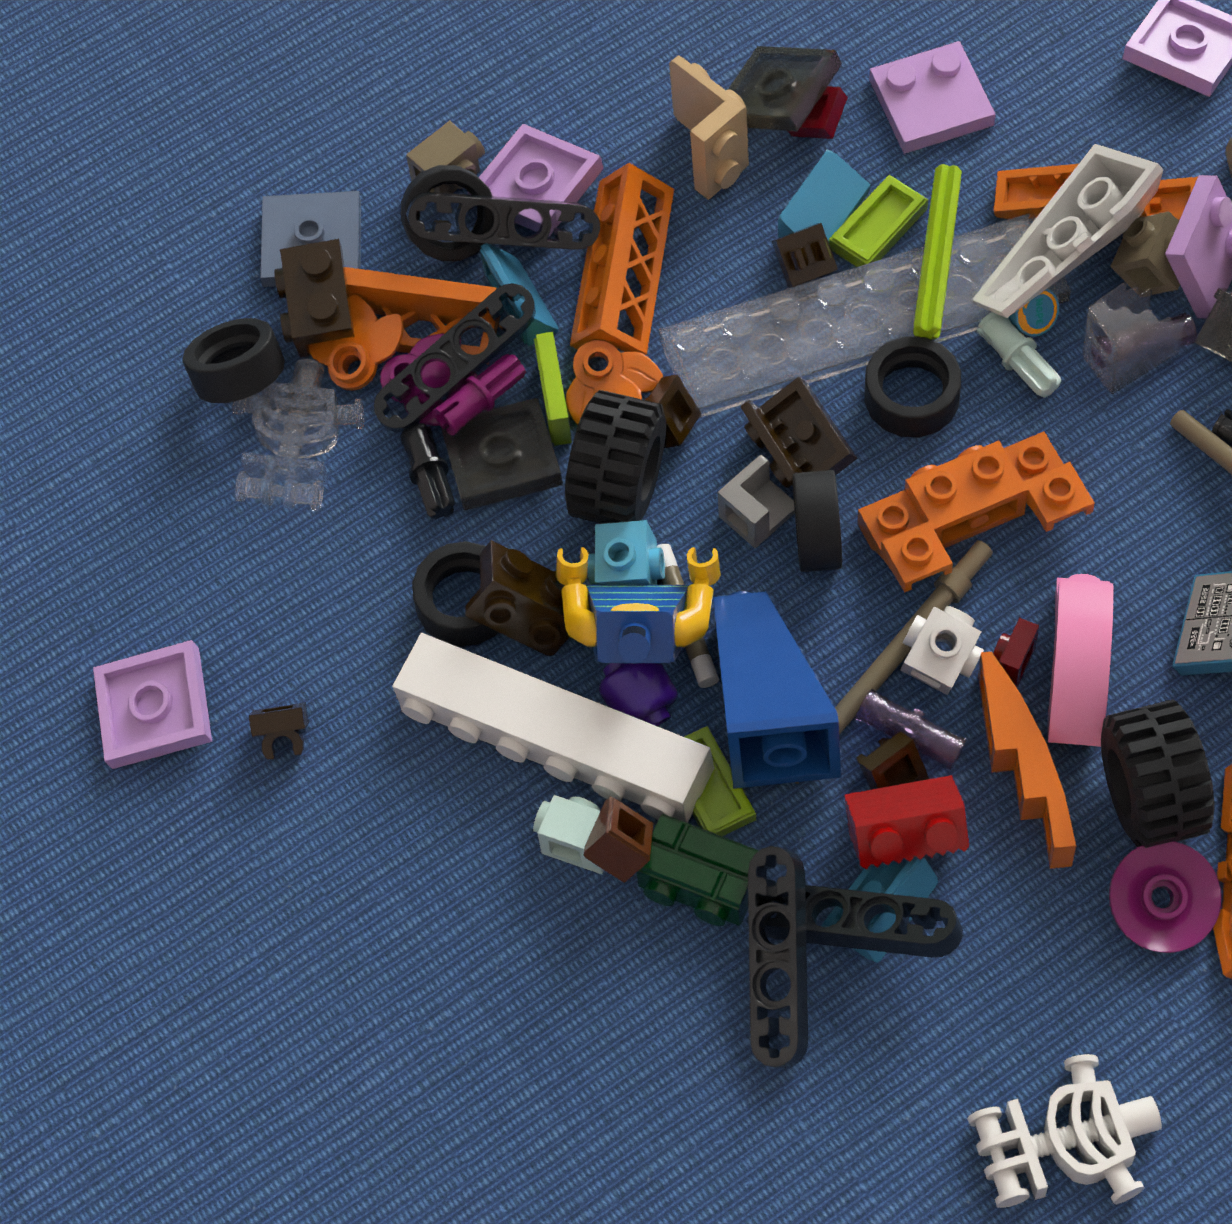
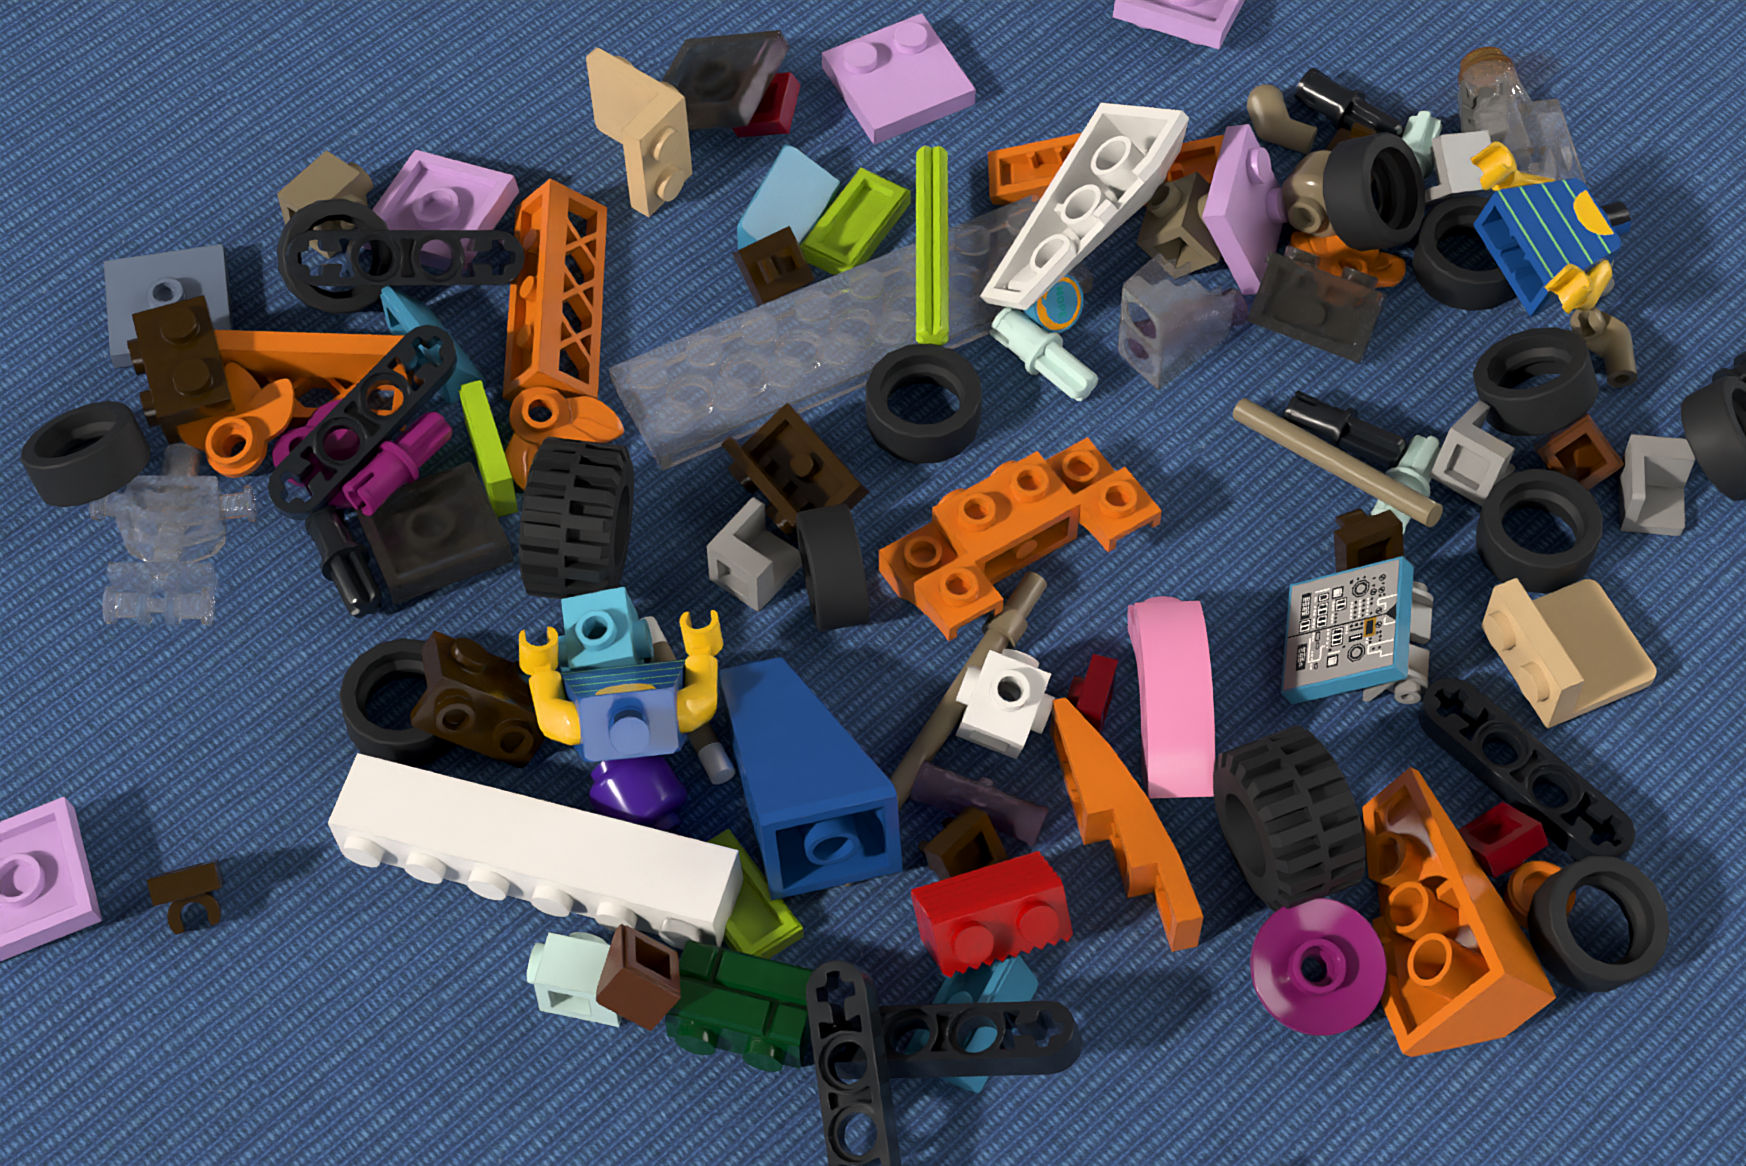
camera: 15 degrees left, 5 degrees down
dark brown tile [645,374,701,448] -> none

